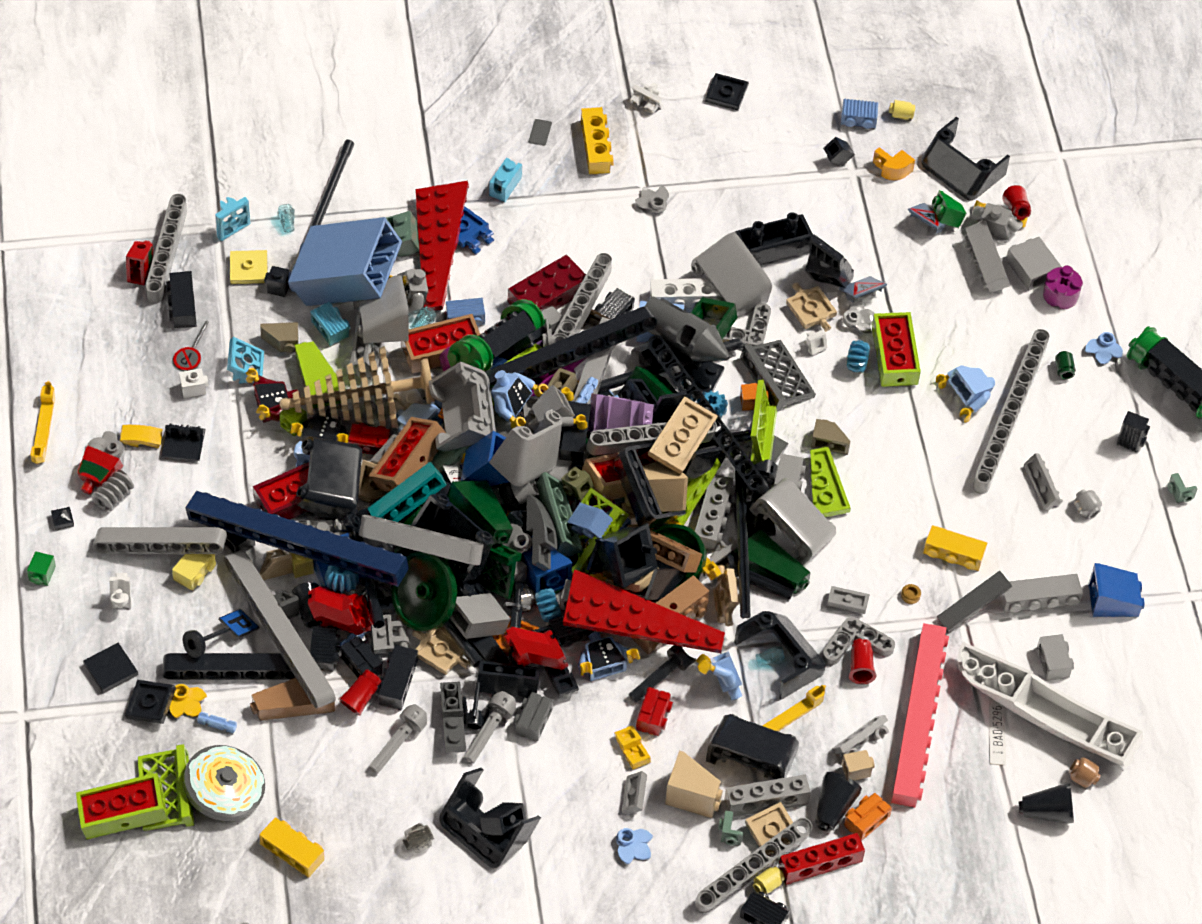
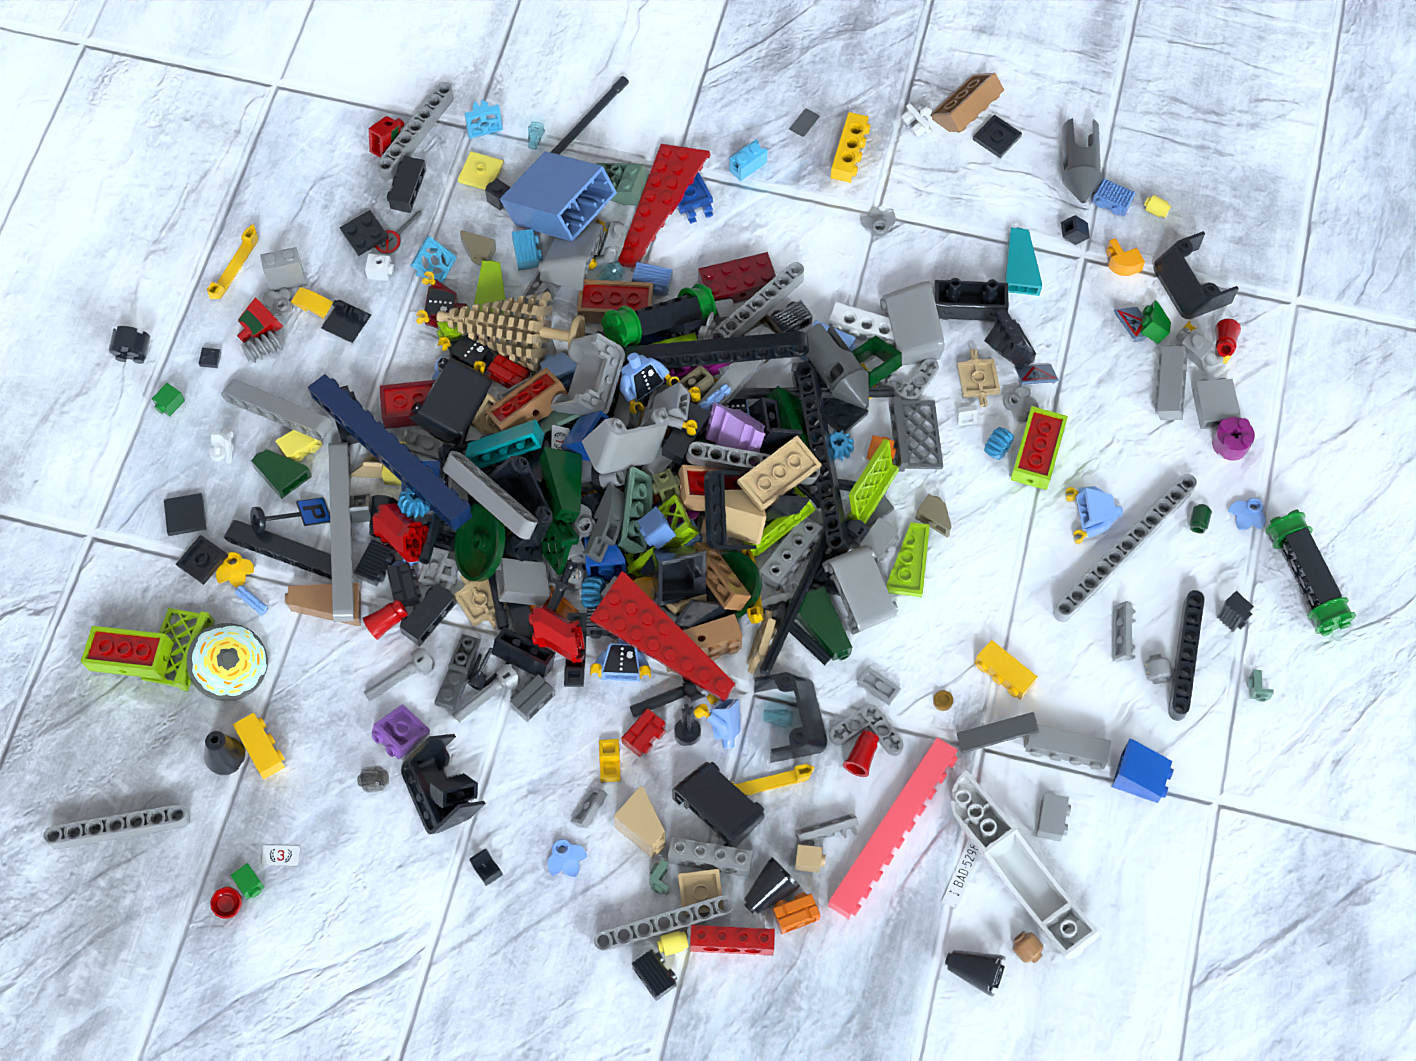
camera: 25 degrees right, 10 degrees up
none -> black cone [204,731,245,775]
none -> dark green slope [251,449,312,499]
none -> light grey brick [260,247,307,292]
none -> black plate [339,210,389,257]
none -> medium lavender plate [371,704,430,760]
none -> black bracket [469,848,503,886]
none -> black piece [674,704,701,746]
none -> medium nougat slope [930,73,1004,133]
none -> teal slope [1004,227,1042,296]
none -> dark grey piece [1062,118,1103,203]
none -> black beam [1168,590,1205,721]

